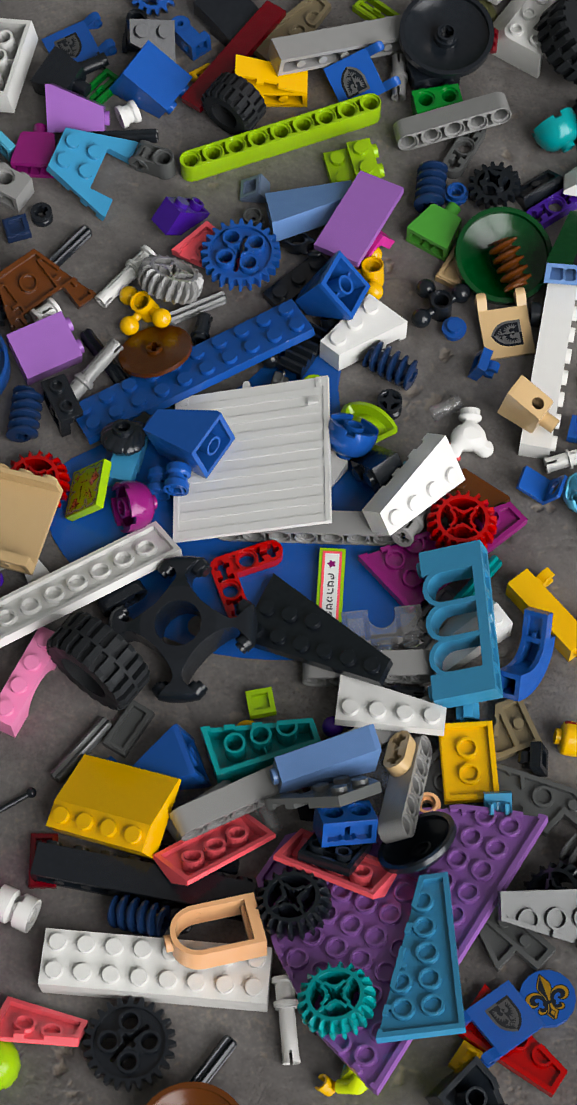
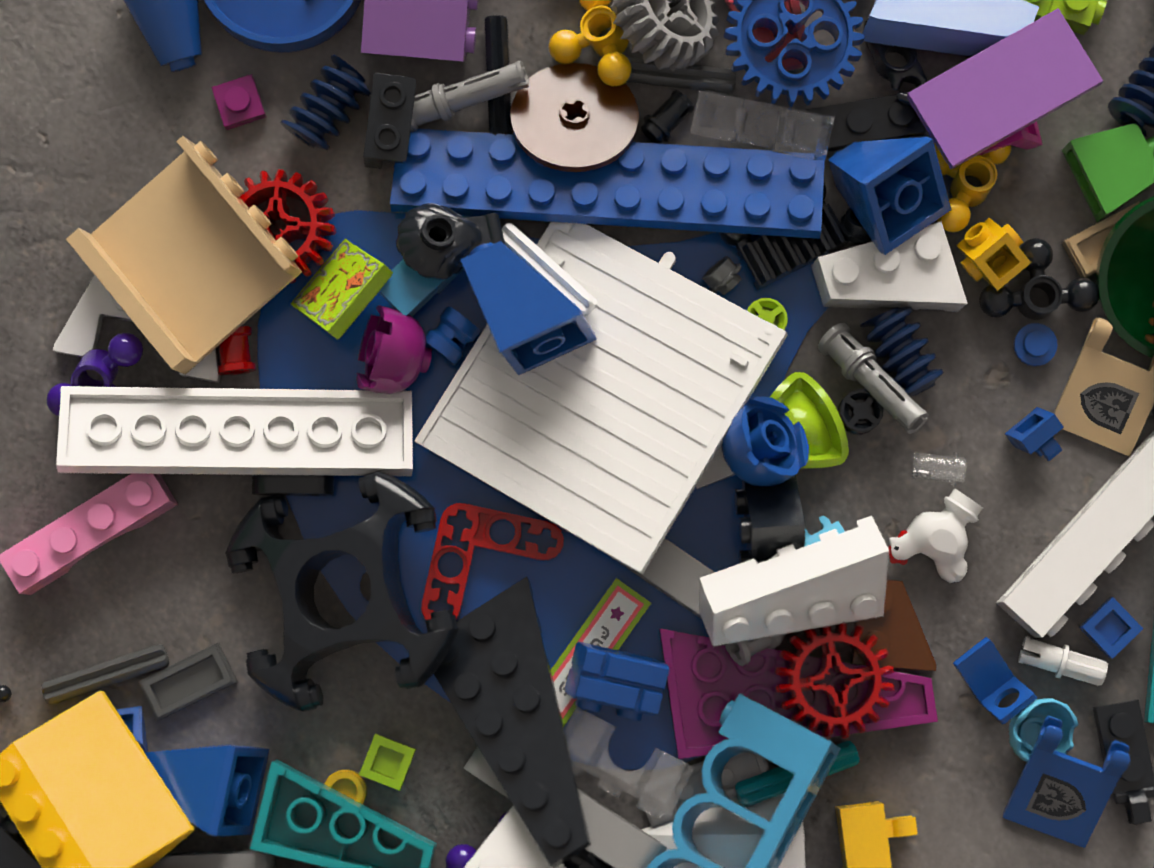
camera: 30 degrees right, 20 degrees up
black tyre [46,611,150,711] -> none
blue wheel [163,461,192,496] -> none
tan torso [497,375,560,433] -> none
none -> red bush [217,326,256,375]
none -> blue brick [565,641,670,721]
none -> clear arch [690,91,835,160]
none -> light grey pin [818,323,929,434]
none -> yellow brick [956,218,1031,291]

